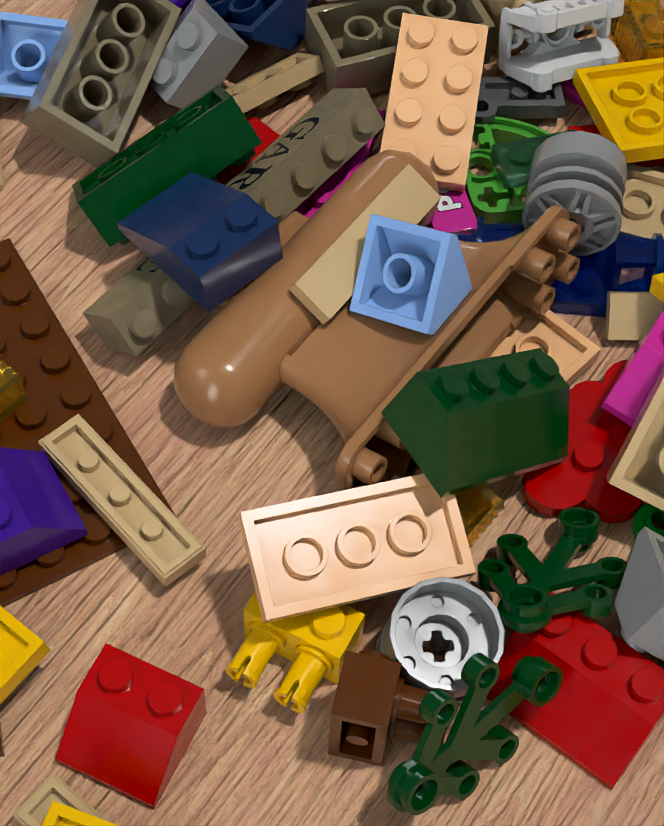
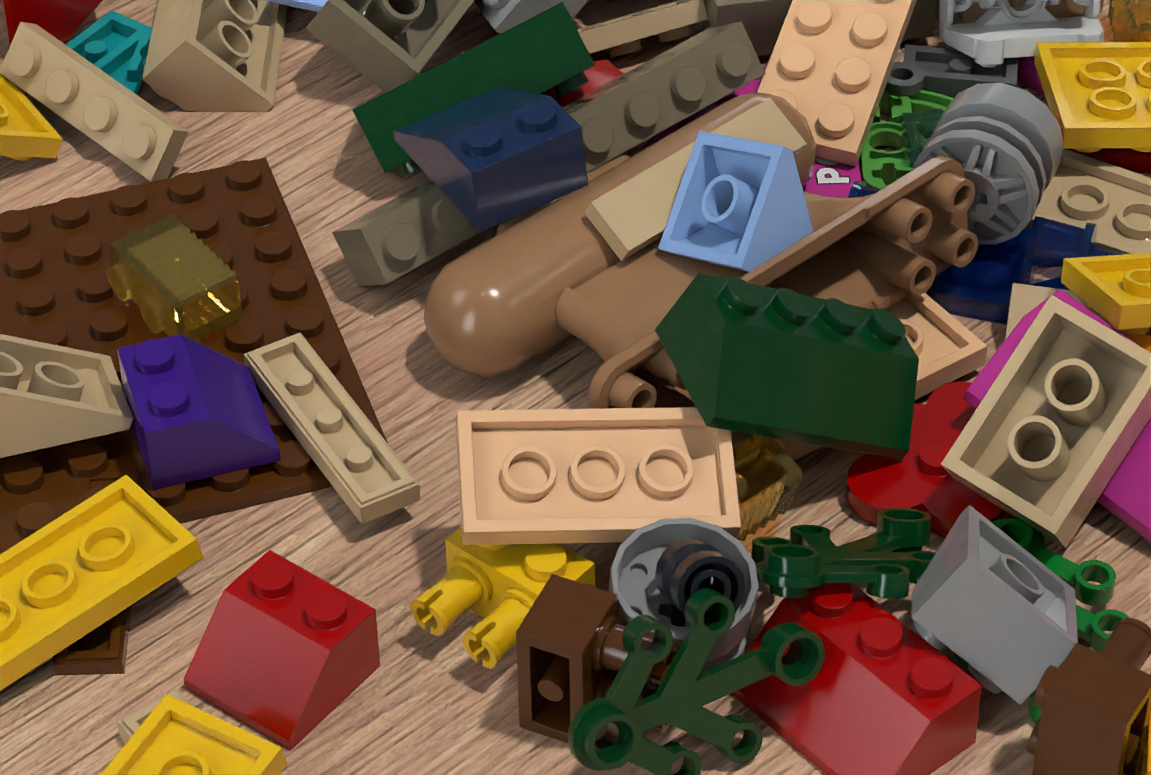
camera: 15 degrees right, 15 degrees down
none -> black wheel [655,538,745,622]

